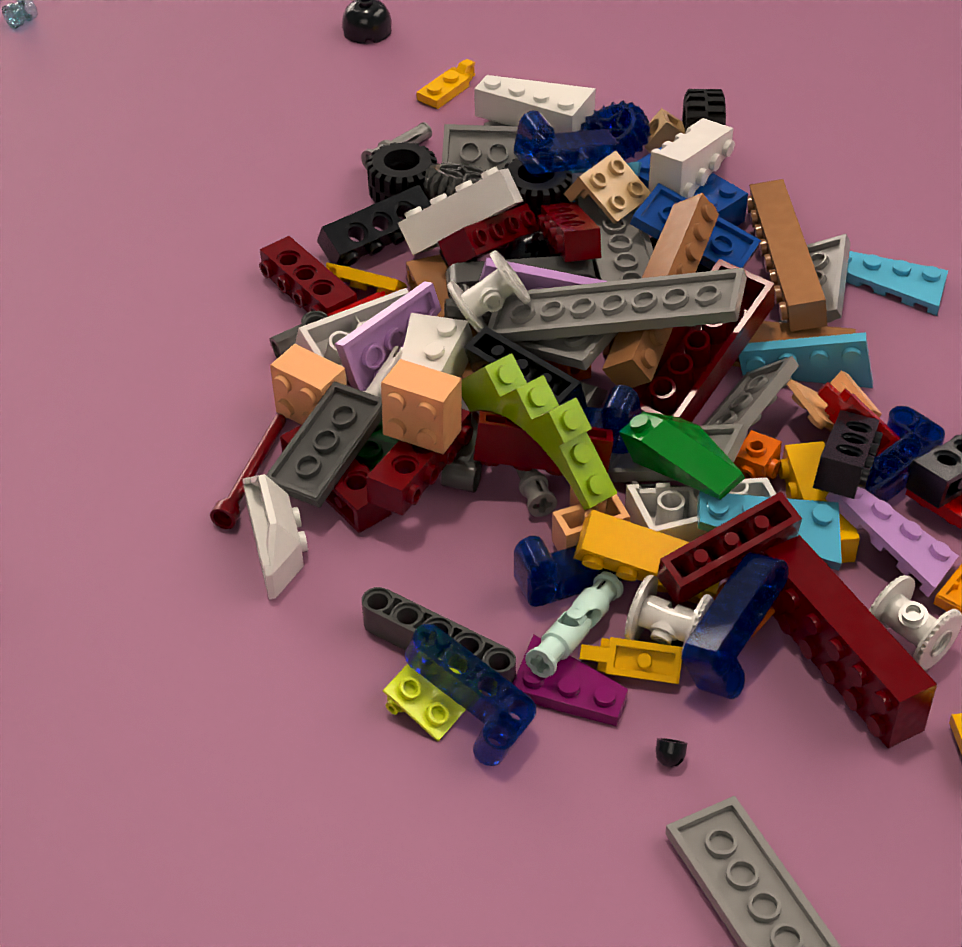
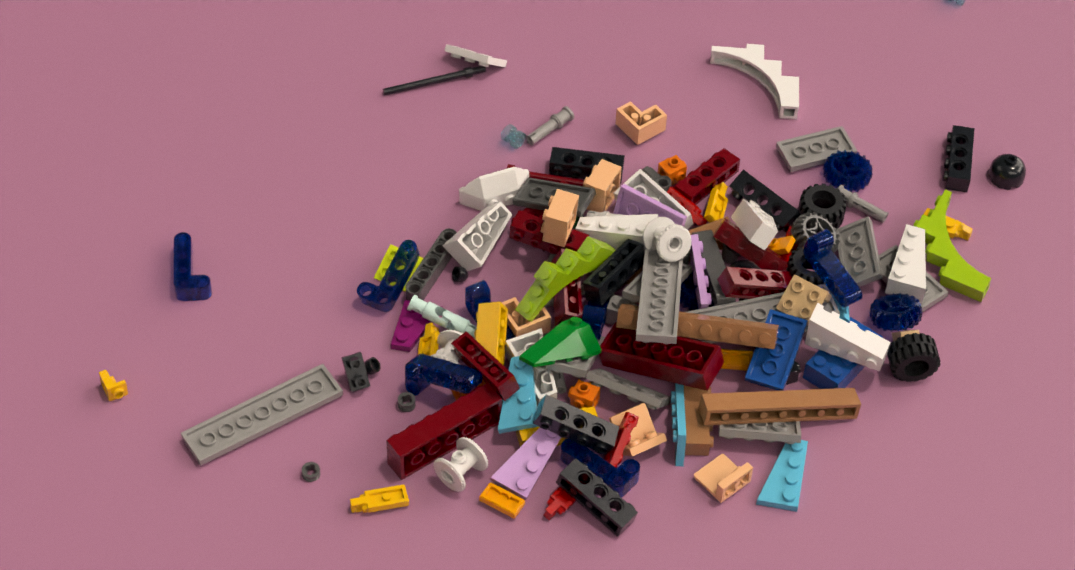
camera: 80 degrees right, 5 degrees up
none -> dark grey bush [302,462,320,482]
none -> black hips [341,352,370,392]
none -> dark grey bush [398,392,416,412]
none -> white wedge [442,202,513,271]
none -> black hinge [452,266,468,282]
none -> clear light blue wheel [501,124,526,149]
none -> light grey pin [526,106,574,146]
none -> black brick [549,147,625,184]
none -> light nougat brick [615,101,667,145]
none -> orange brick [657,155,687,185]
none -> light nougat bracket [694,454,753,503]
none -> white arch [710,44,799,120]
none -> light grey plate [776,126,857,172]
none -> clear blue gear [823,150,873,192]
none -> lime arch [913,189,991,302]
none -> black brick [943,125,975,192]

